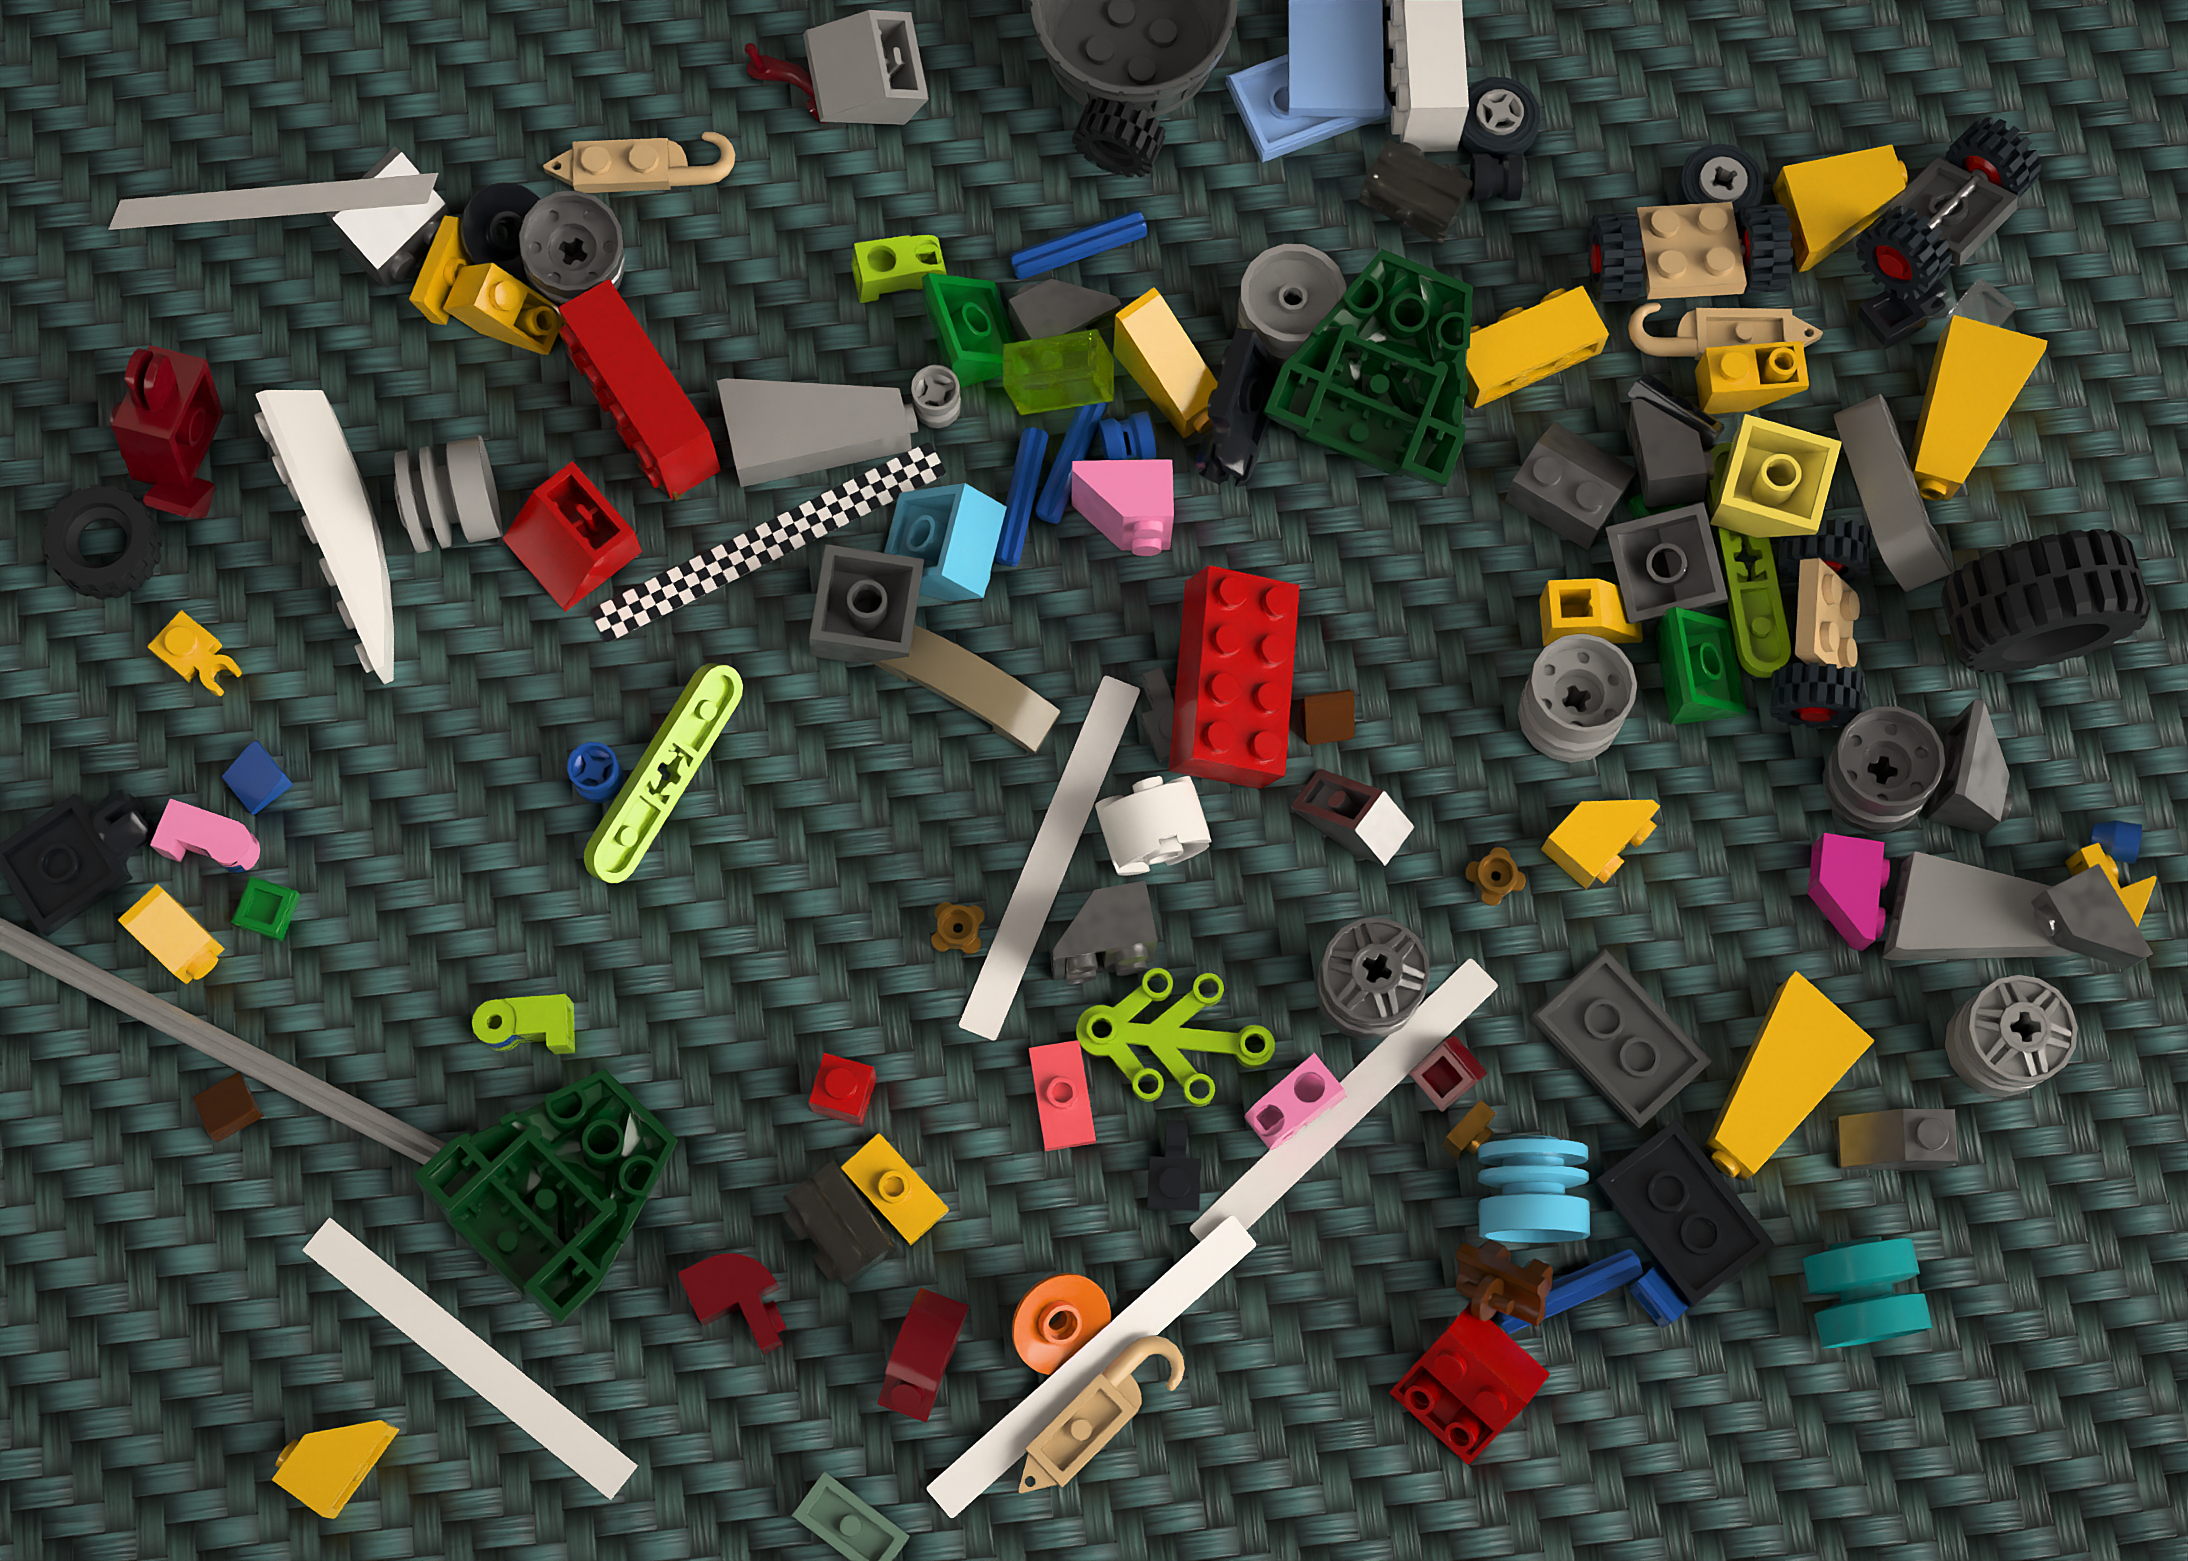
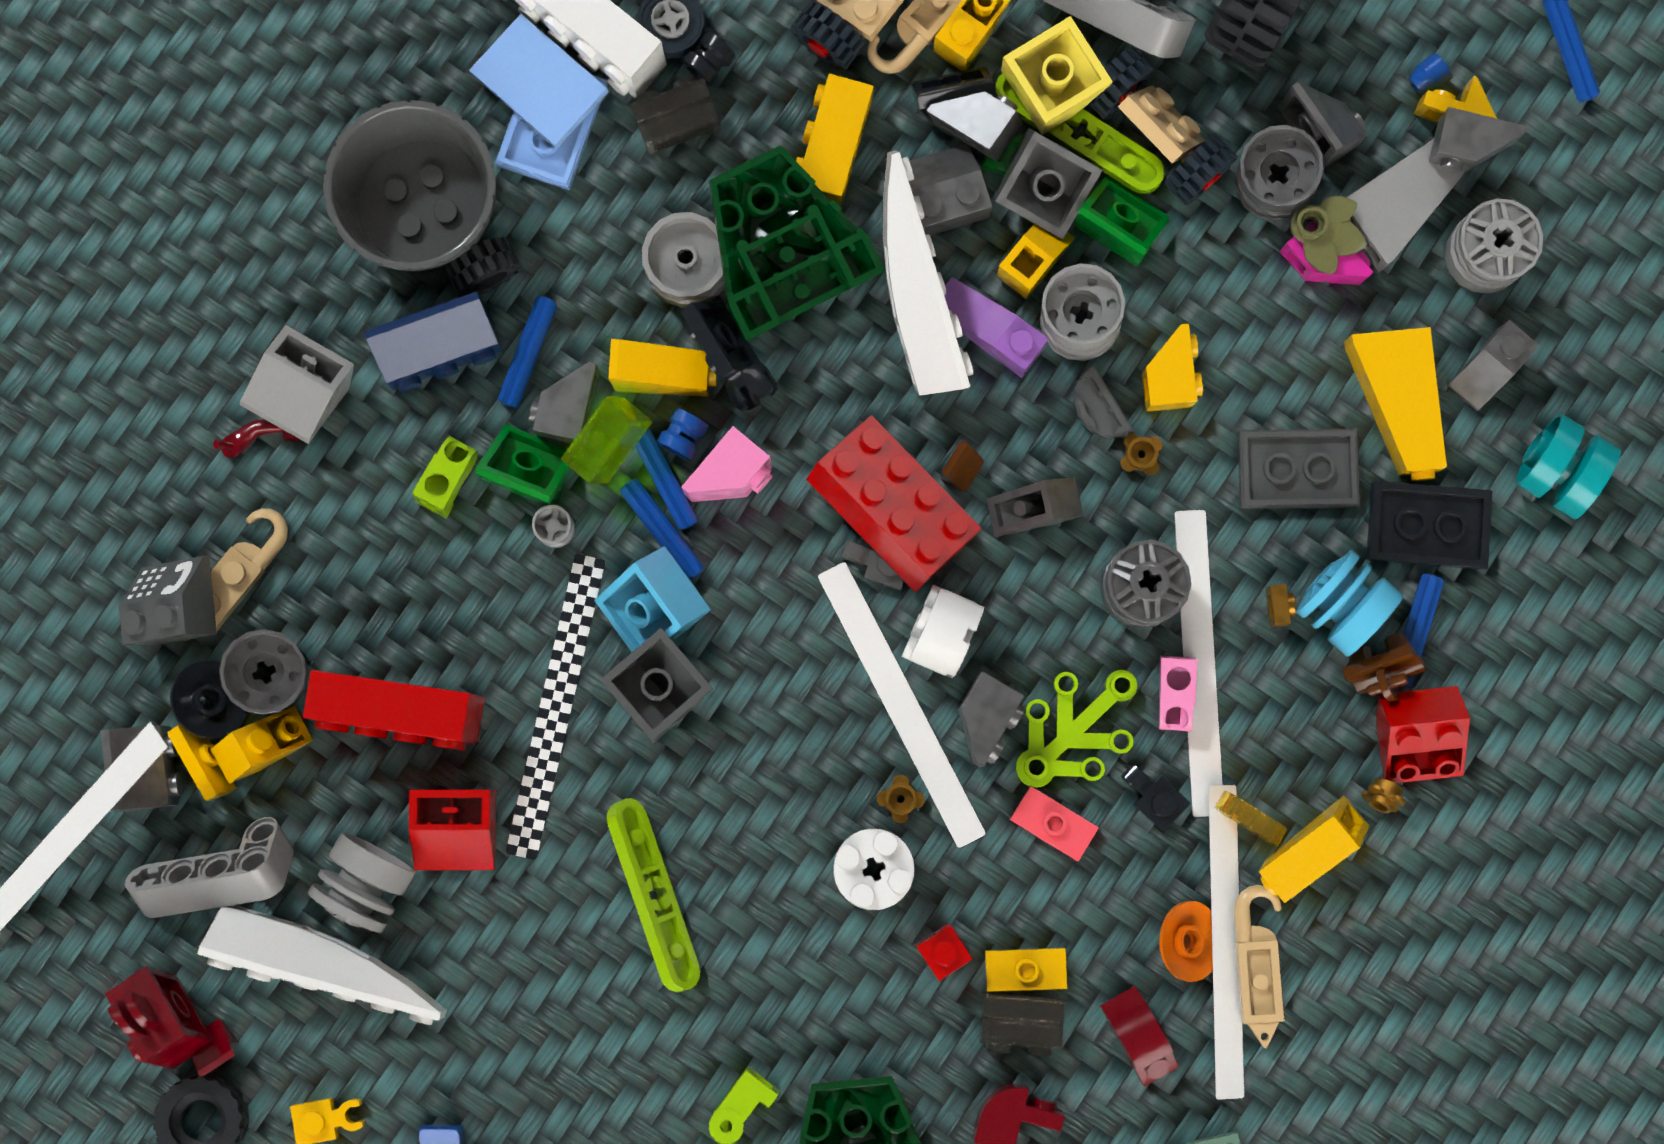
camera: 45 degrees left, 10 degrees up
blue wheel [567,742,624,803] -> none
light grey slope [717,378,918,487] -> none
dark tan slope [871,624,1060,755] -> none
dark red slope [1409,1036,1487,1112] -> none
blue slope [1629,1265,1689,1328] -> none
none -> dark grey slope [119,556,217,646]
none -> light grey beam [125,817,294,918]
none -> slope [364,291,503,392]
none -> white brick [834,829,914,910]
none -> white wedge [883,151,973,396]
none -> medium lavender slope [944,277,1048,378]
none -> dark grey plate [1073,364,1133,438]
none -> clear yellow beam [1214,791,1287,846]
none -> yellow slope [1259,795,1369,903]
none -> olive plate [1290,196,1367,274]
none -> pearl gold plate [1361,778,1406,813]

